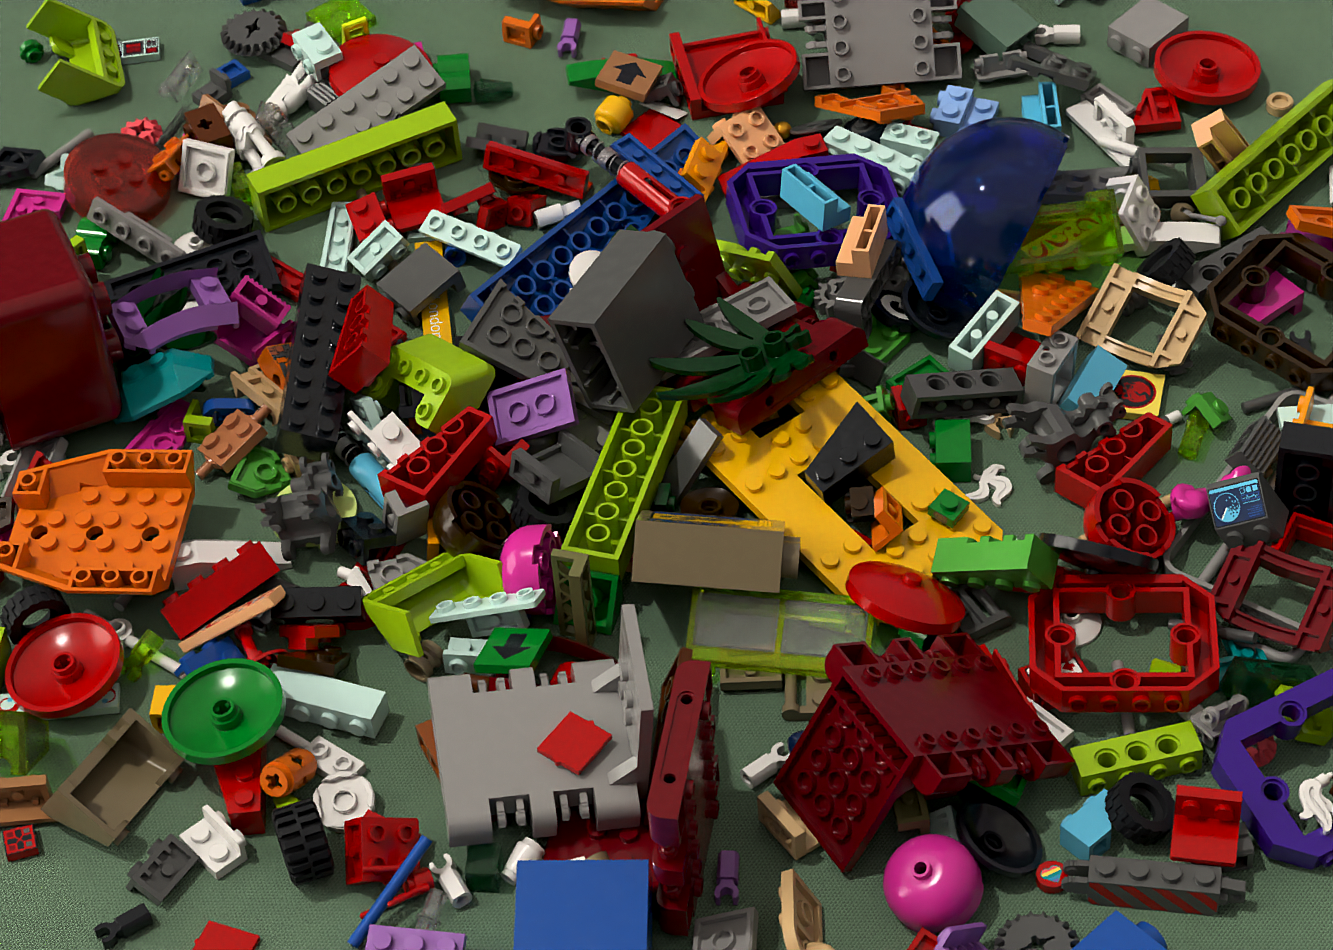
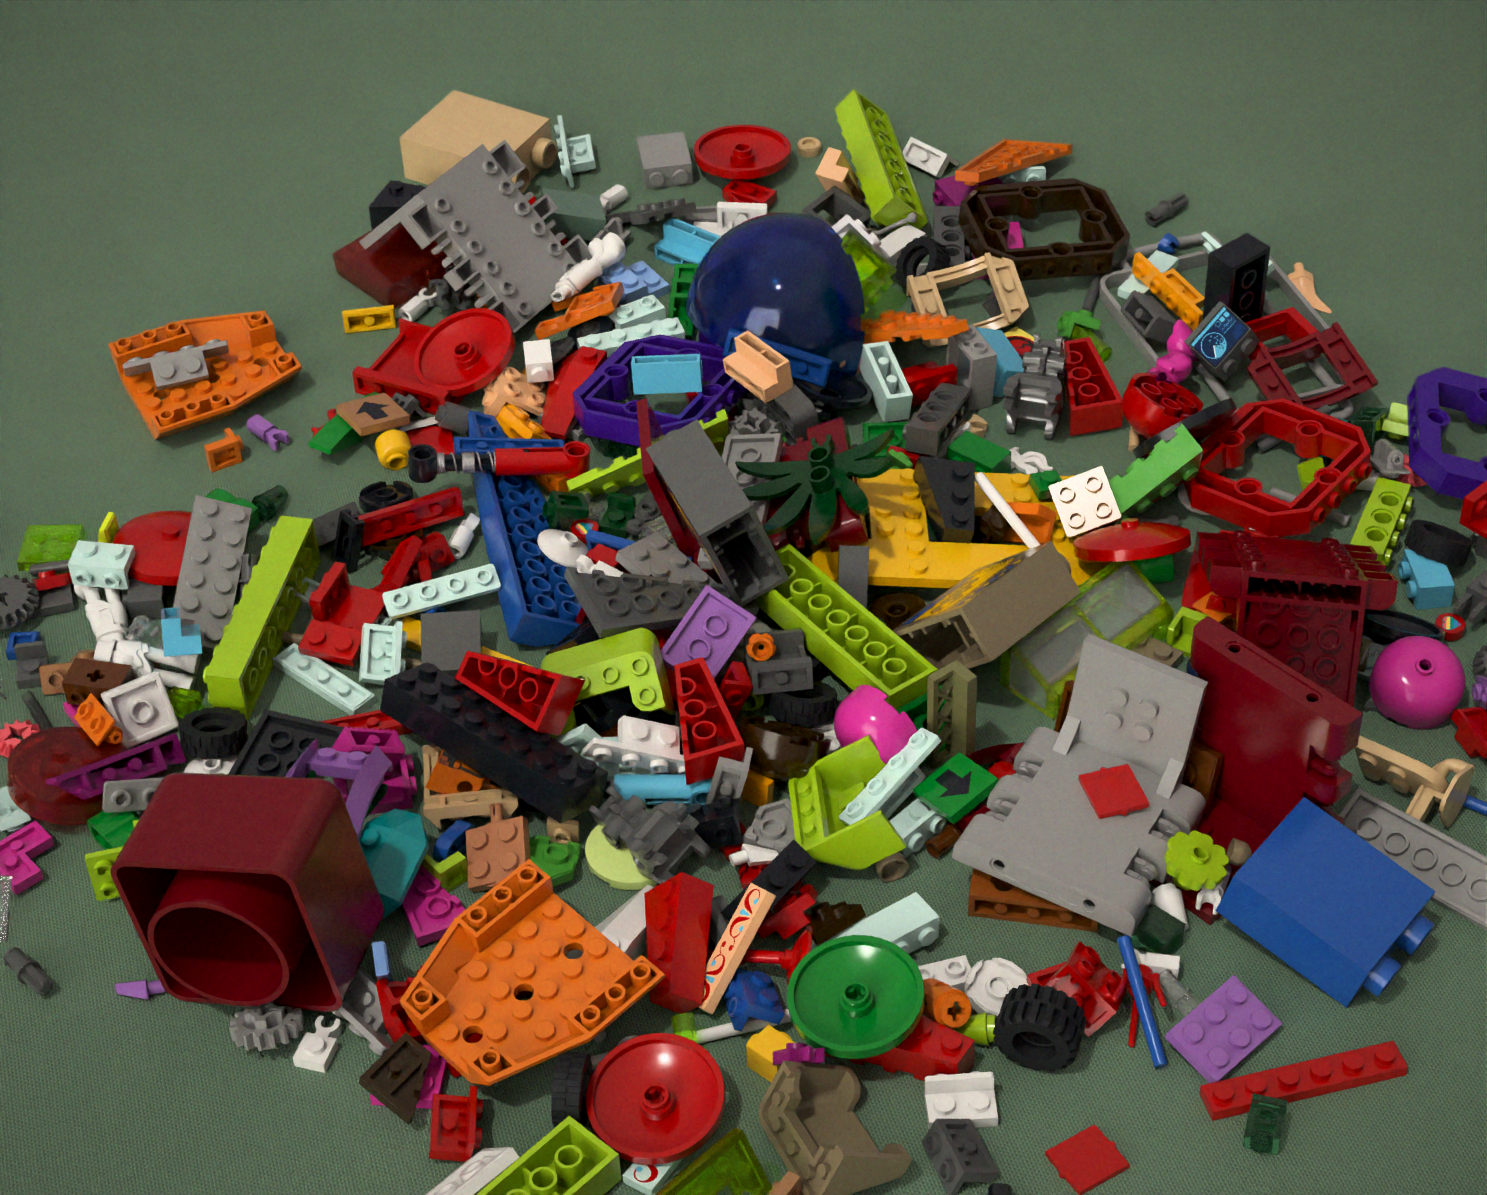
camera: 55 degrees left, 5 degrees down
none -> magenta wedge [45,733,186,800]
none -> medium azure piece [161,607,202,657]
none -> black tile [332,509,365,573]
none -> medium blue tile [372,941,394,982]
none -> dark grey brick [435,401,471,434]
none -> white brick [523,339,554,383]
none -> white piece [550,232,626,302]
none -> orange plate [746,633,776,662]
none -> magenta plate [773,1043,825,1066]
none -> white bar [975,472,1041,549]
none -> bracket [1048,466,1122,539]
none -> lime plant [1165,830,1229,891]

